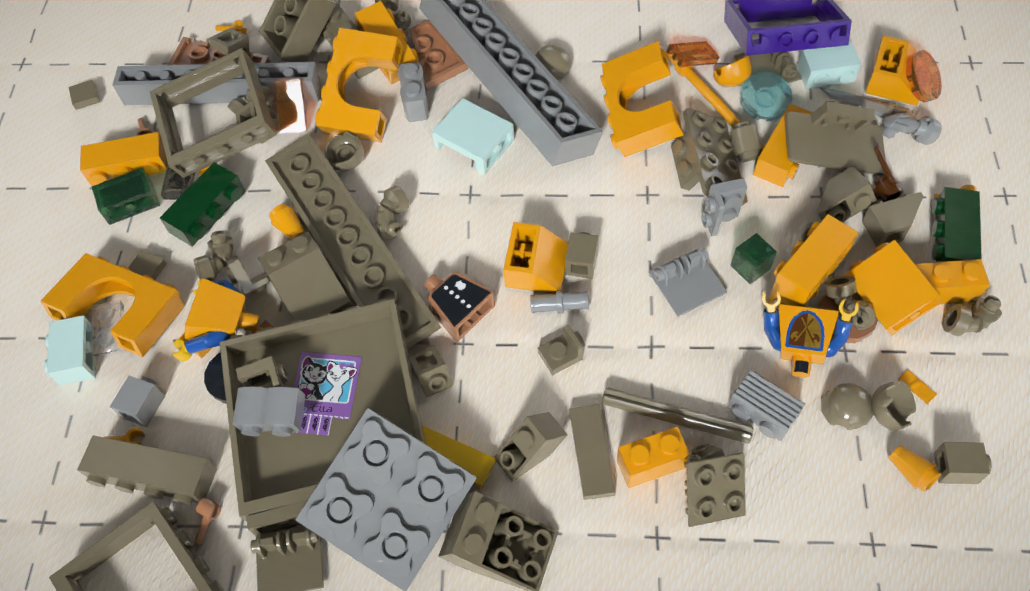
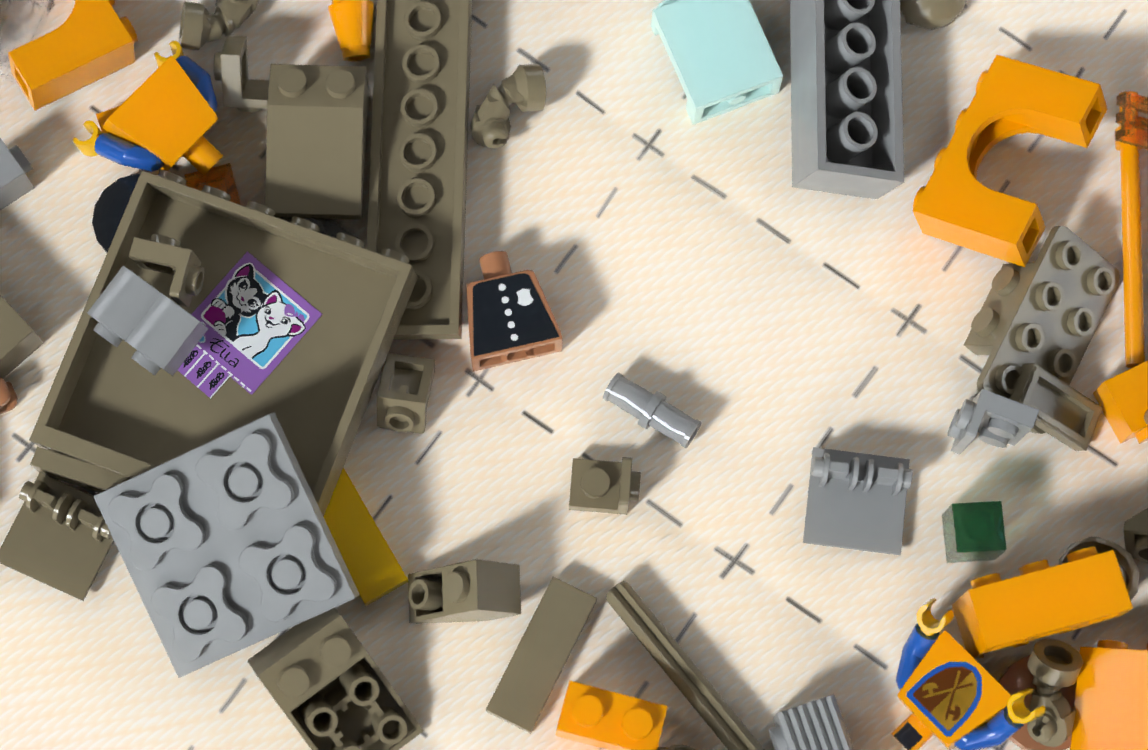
camera: 25 degrees right, 15 degrees up
light orange slope [503,222,568,294] -> none
dark tan brick [565,232,598,279] -> none
dark tan brick [730,121,762,163] -> none
none -> dark tan tile [1010,363,1103,451]

